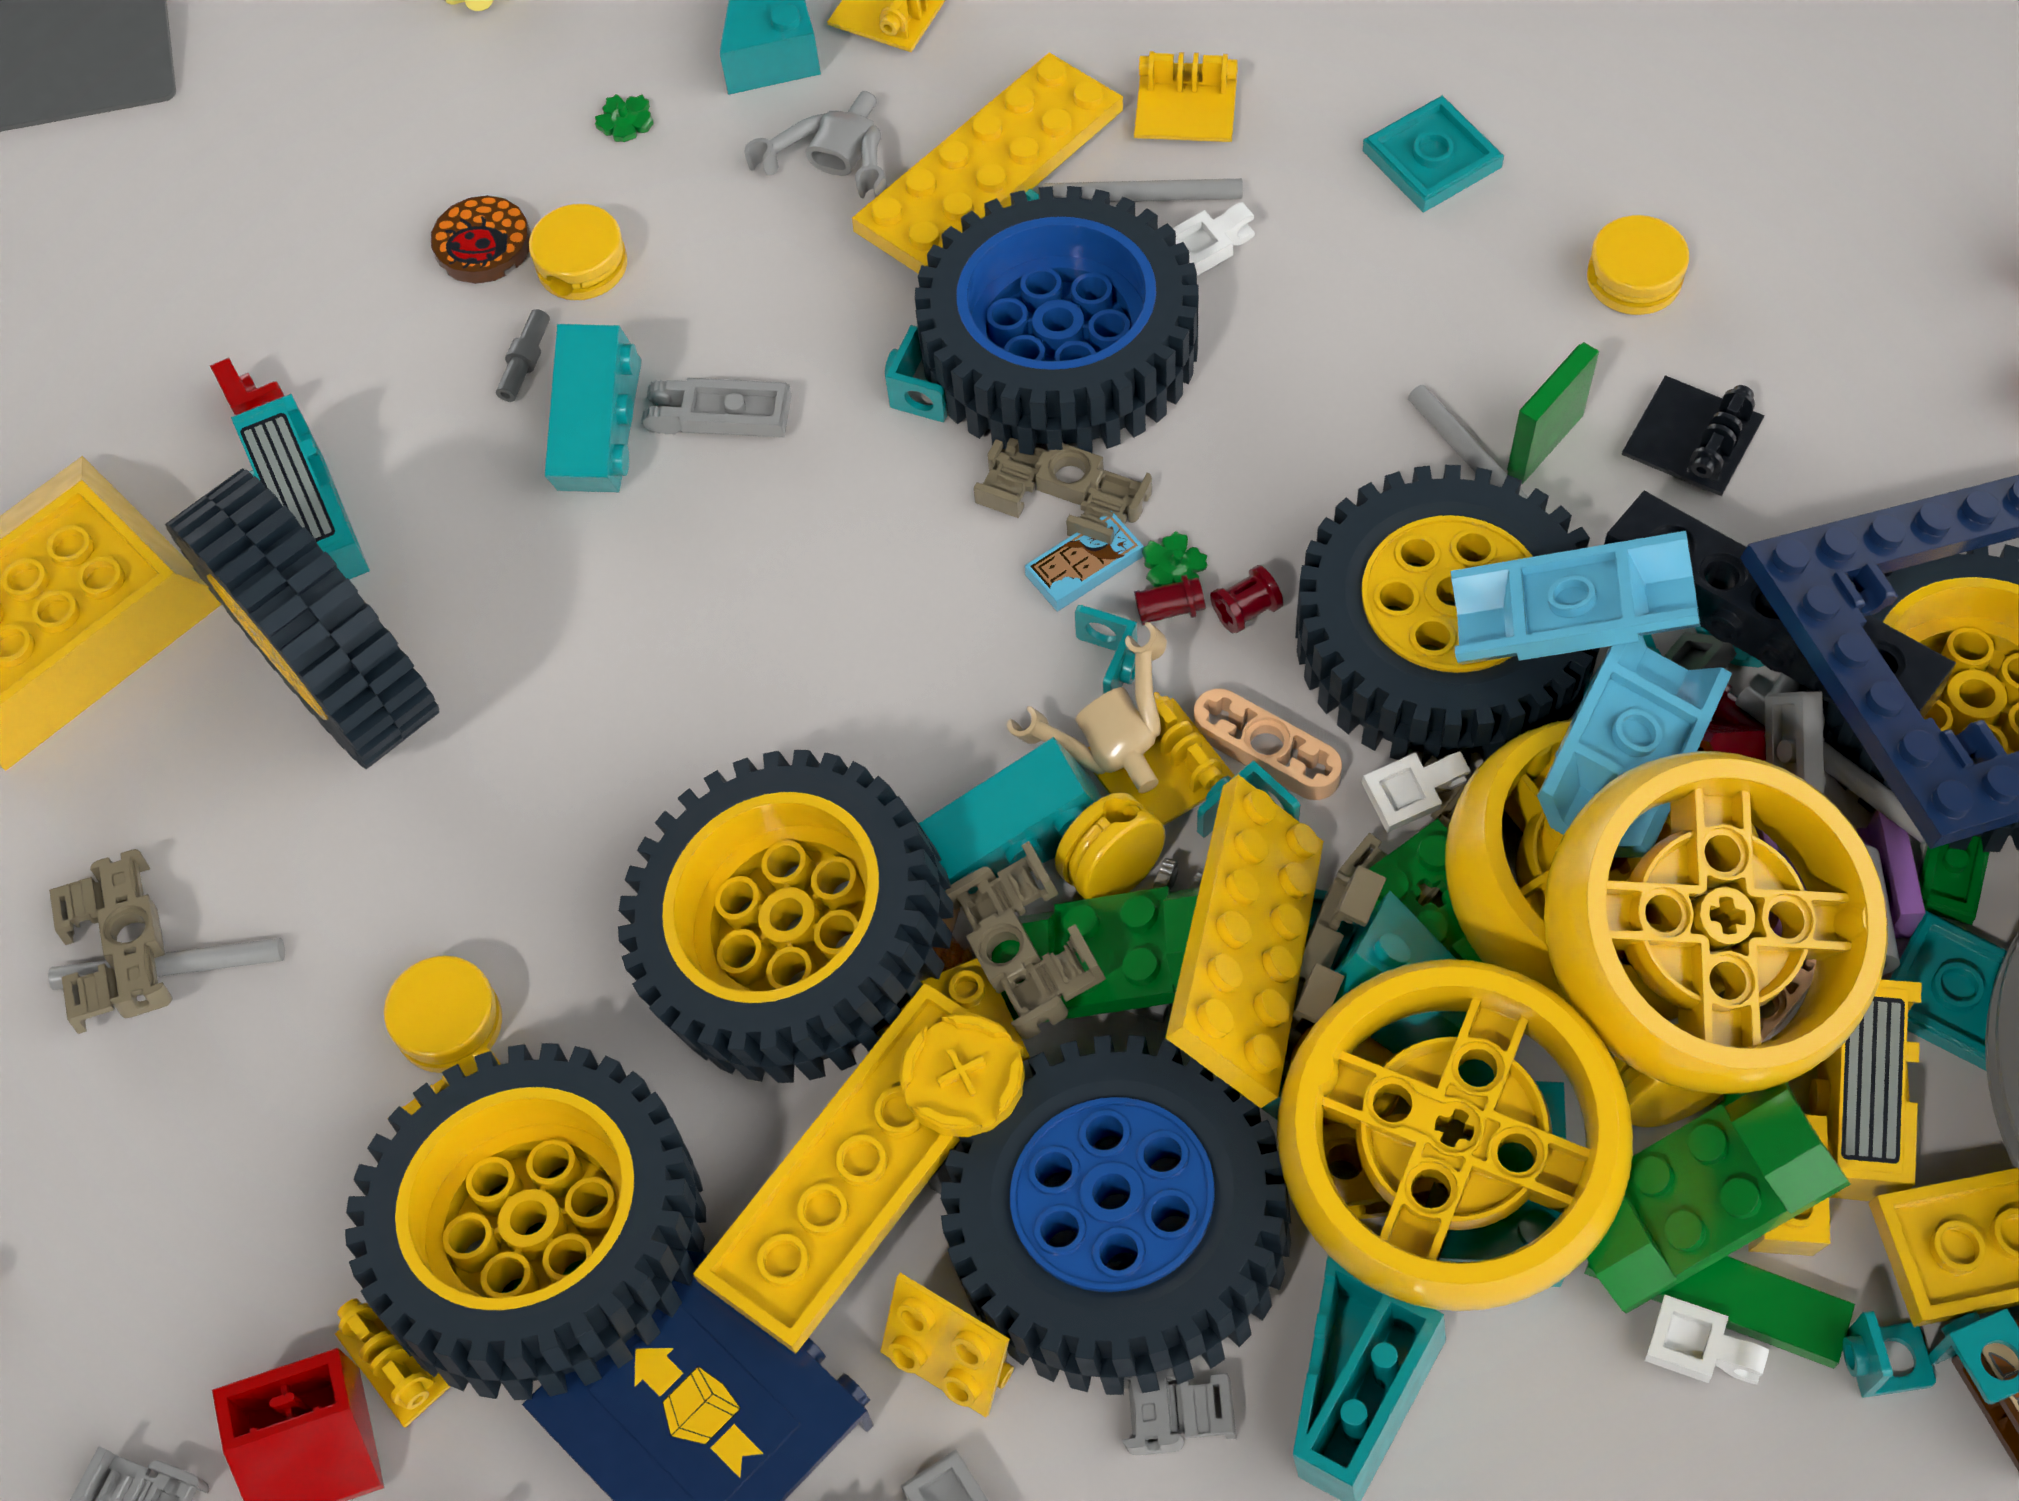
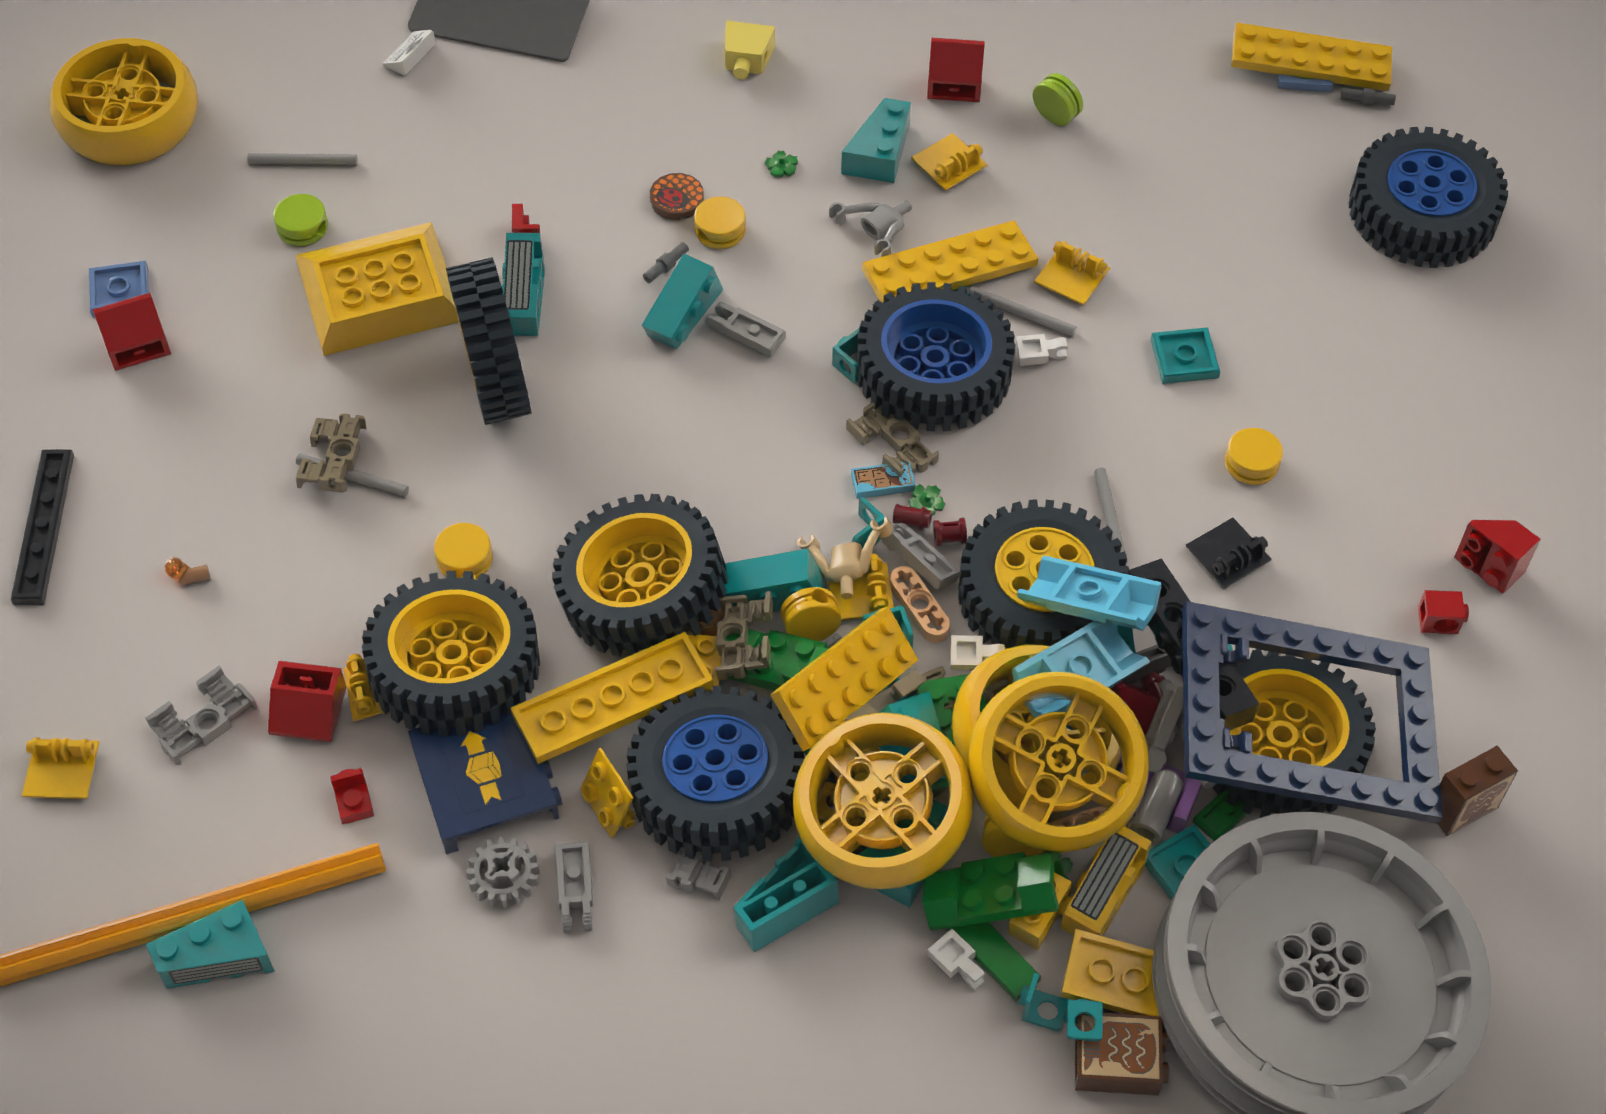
camera: 20 degrees right, 5 degrees down
yellow tile [899,1013,1025,1137] -> none
green tile [1507,342,1599,484] -> none
none -> light grey hinge [881,523,960,590]

